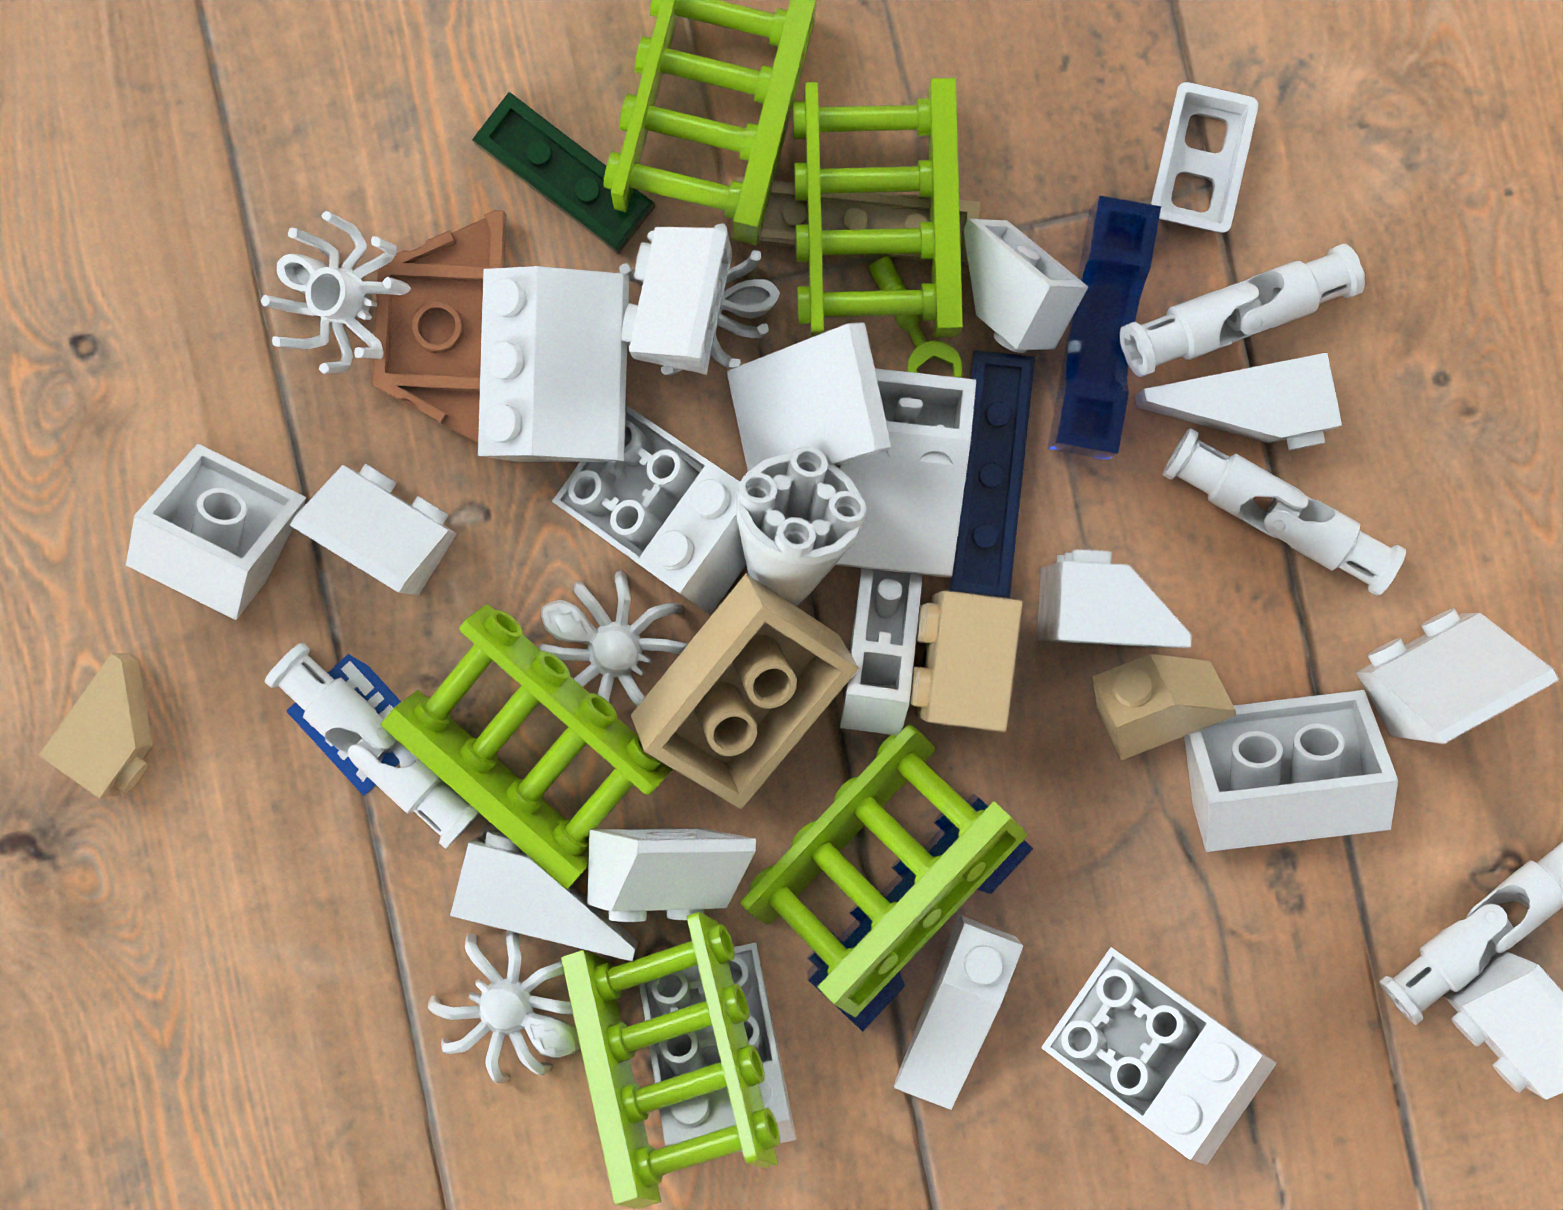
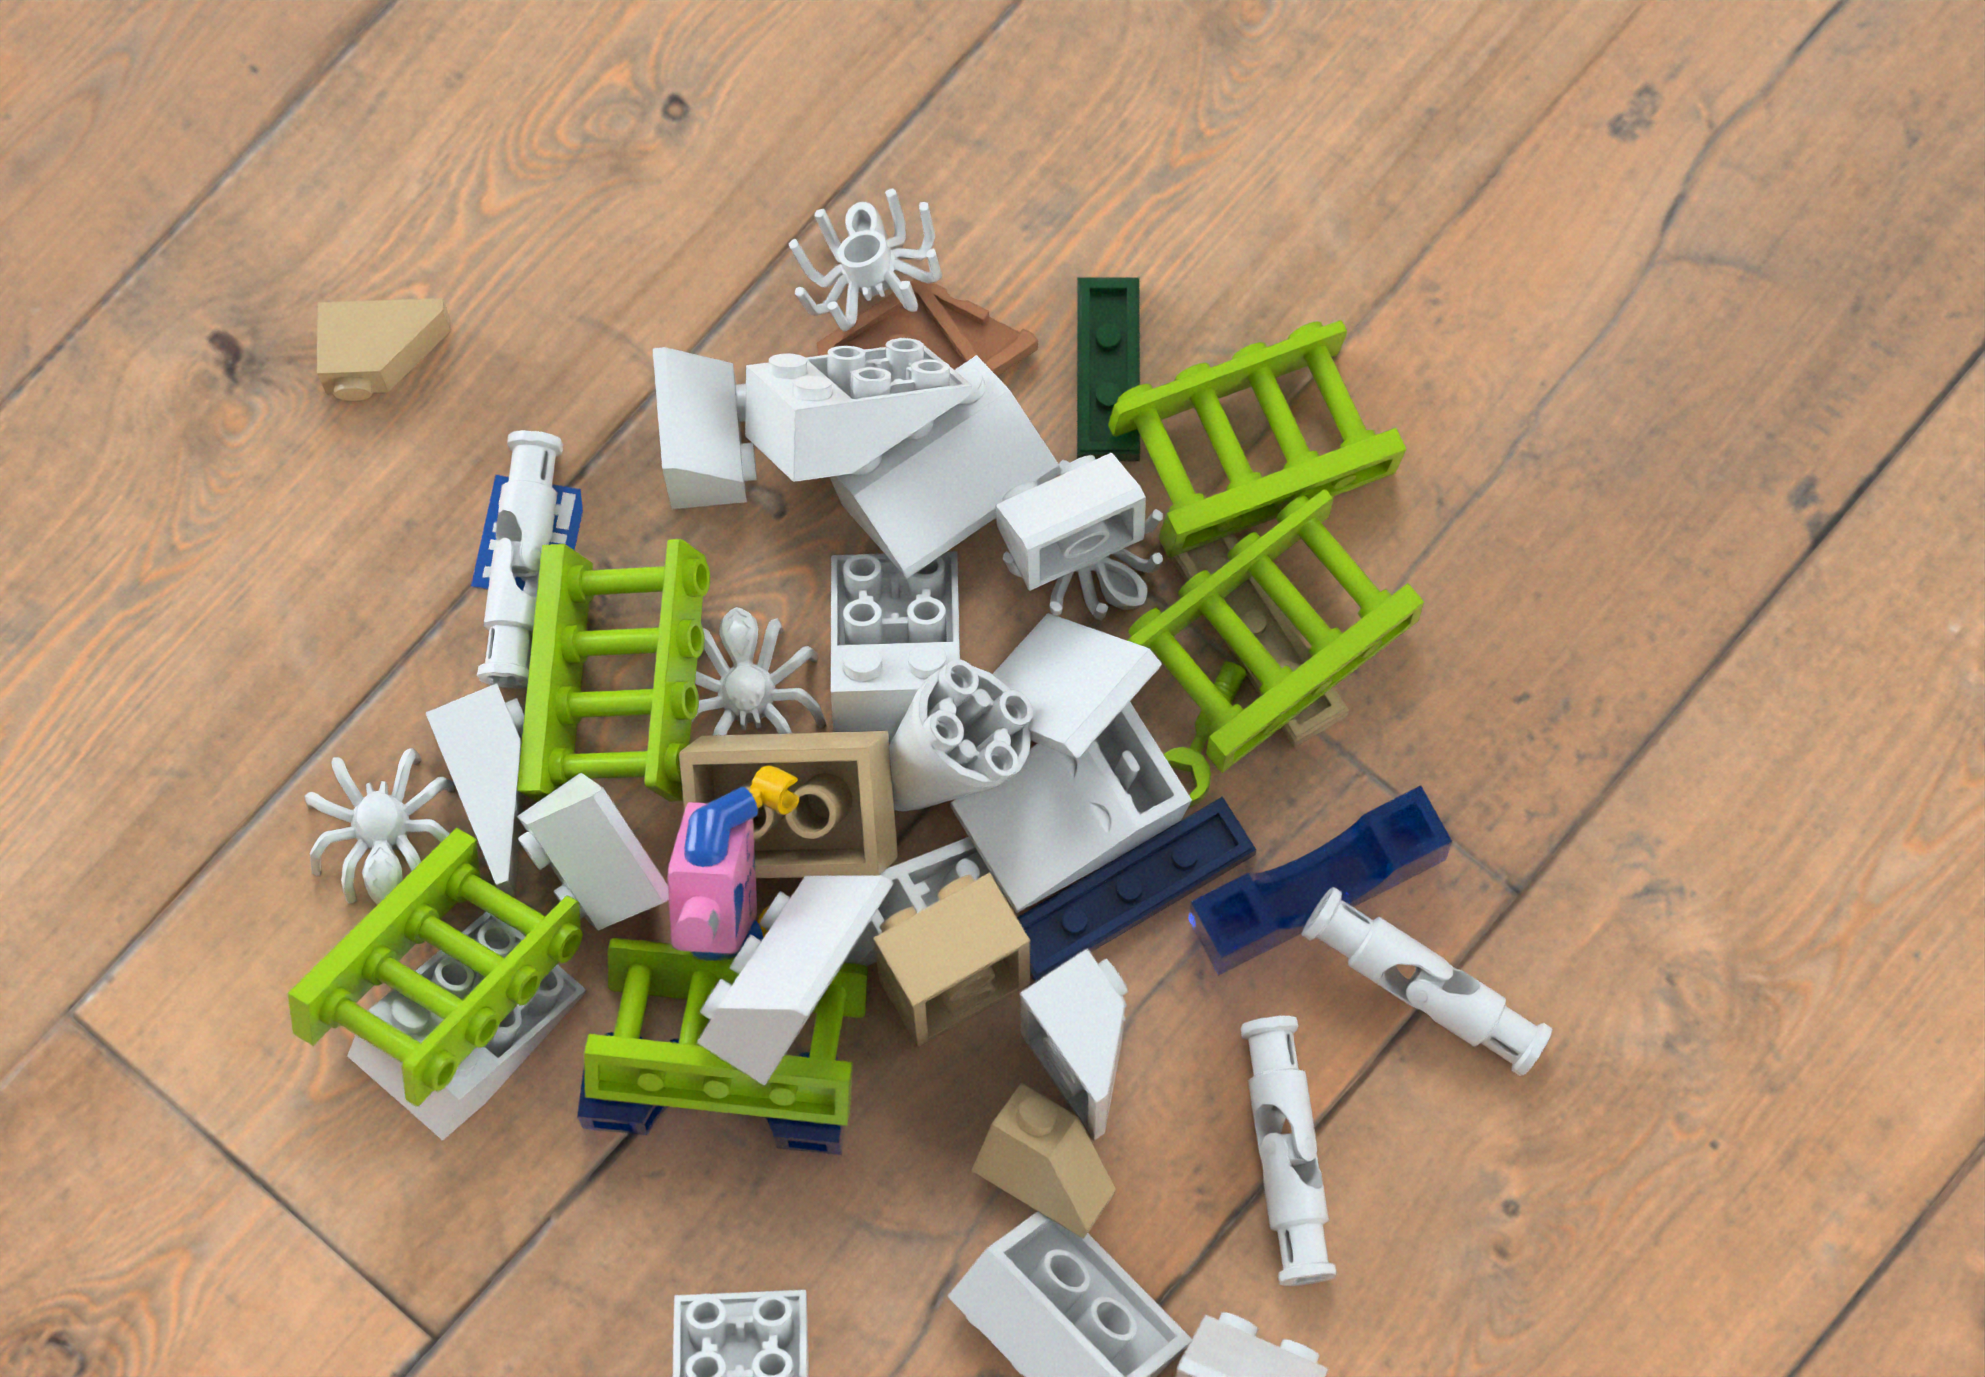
camera: 55 degrees right, 15 degrees down
white slope [126,443,306,620] -> none
white slope [894,915,1023,1110] -> none
white slope [963,219,1088,353] -> none
white slope [1135,353,1342,451] -> none
white piece [1150,82,1258,233] -> none
none -> torso [668,766,799,961]
none -> white slope [697,876,894,1086]
none -> white slope [745,338,973,482]

